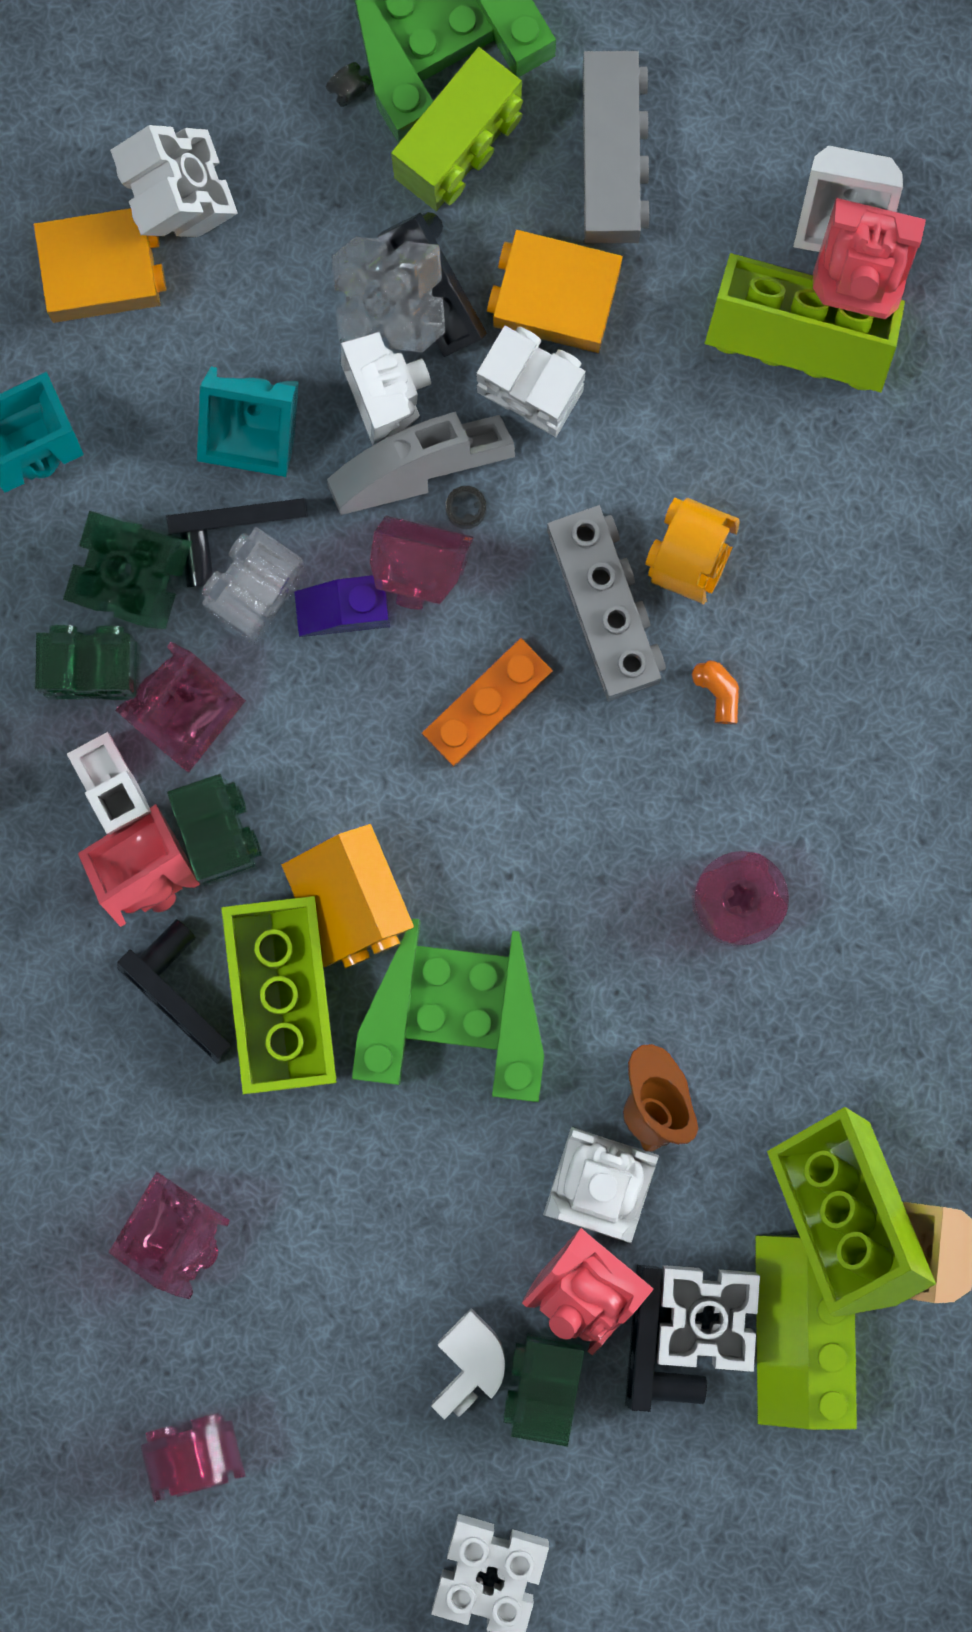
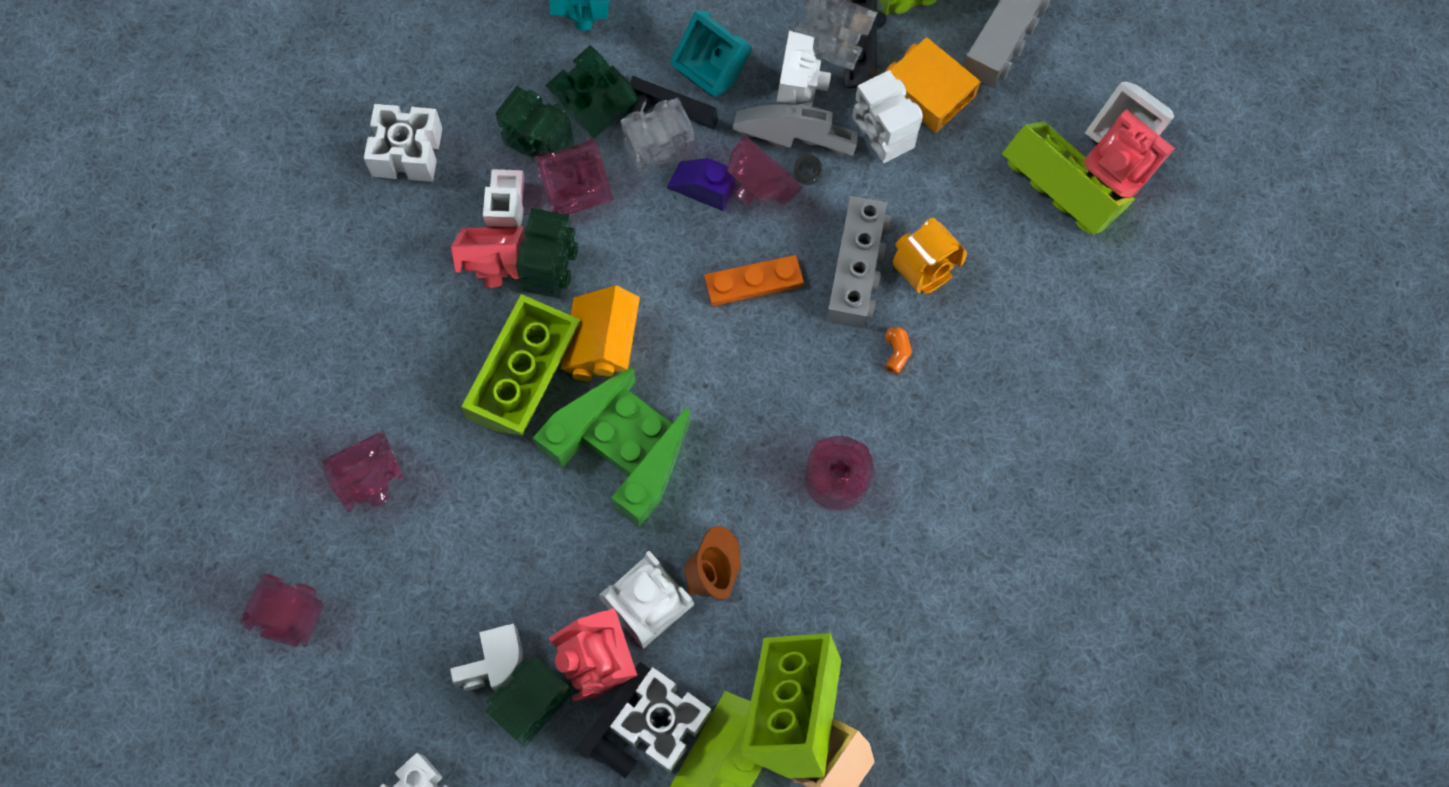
camera: 25 degrees right, 15 degrees down
black piece [117,919,231,1064] -> none

